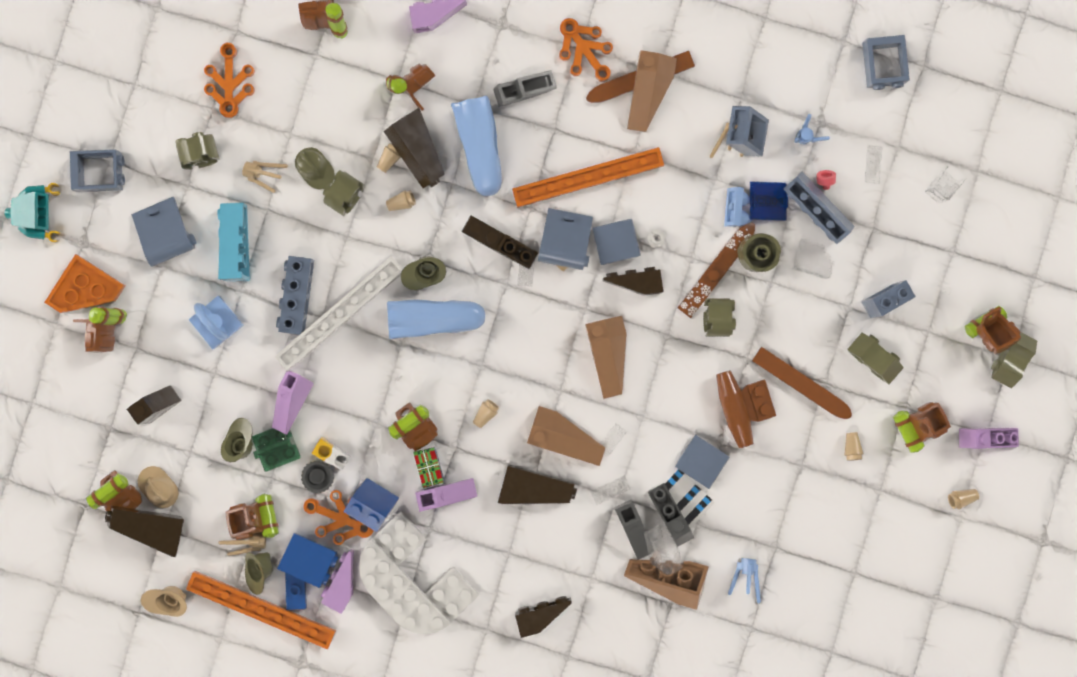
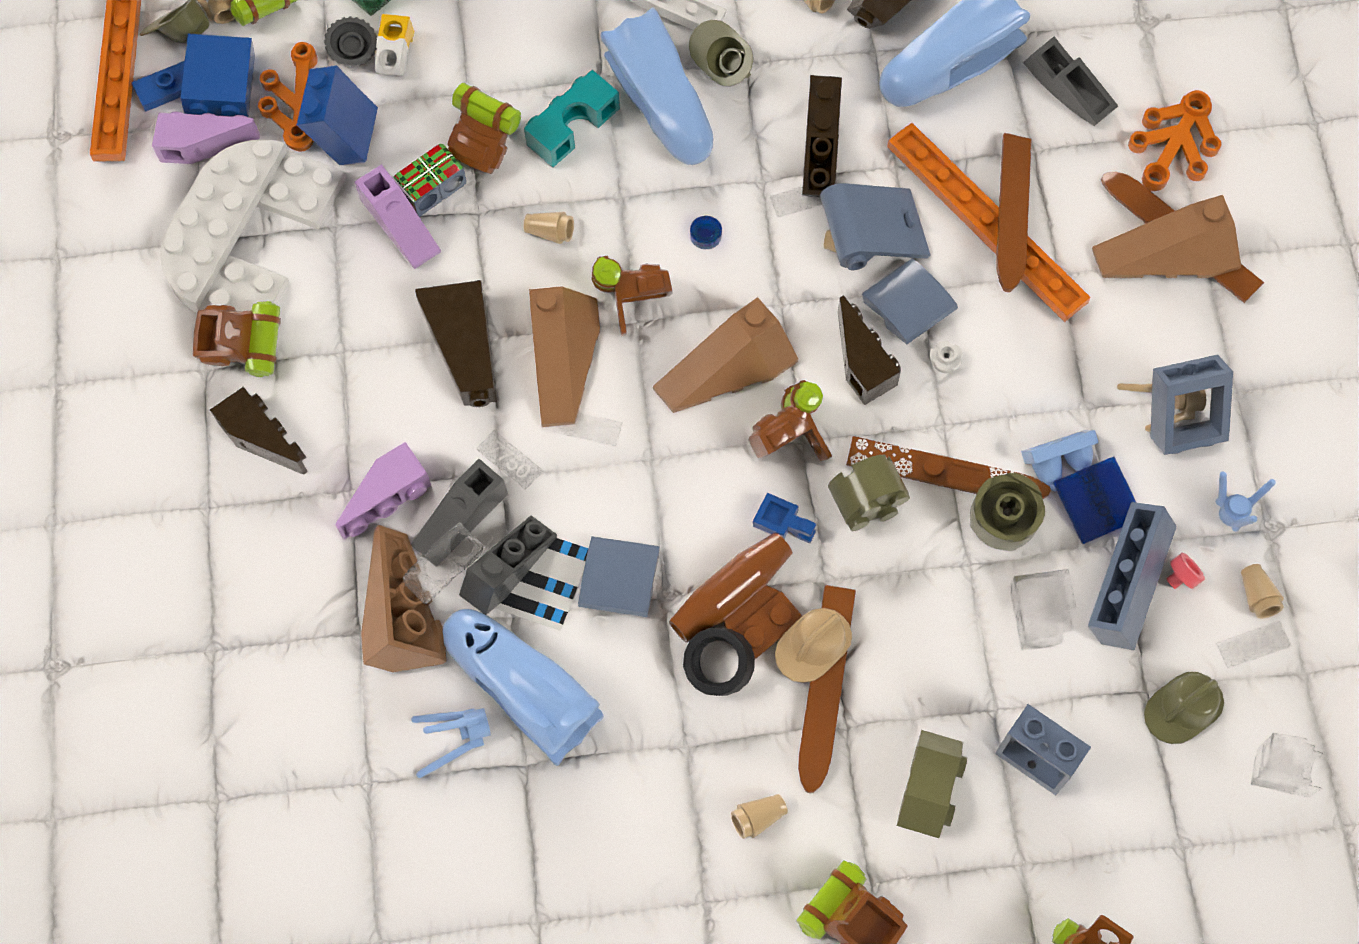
camera: 70 degrees right, 20 degrees down
none -> dark orange piece [193,301,281,377]
none -> lavender slope [335,442,431,540]
none -> light blue piece [443,609,604,766]
none -> teal arch [524,69,620,168]
none -> dark orange piece [591,255,673,337]
none -> black tyre [683,628,755,696]
none -> clear blue tile [690,215,722,249]
none -> dark orange piece [748,380,832,461]
none -> blue plate [752,492,816,543]
none -> tan piece [775,608,852,683]
none -> dark orange piece [996,133,1032,292]
none -> olive piece [1144,672,1224,744]
none -> tan cone [1241,564,1284,619]

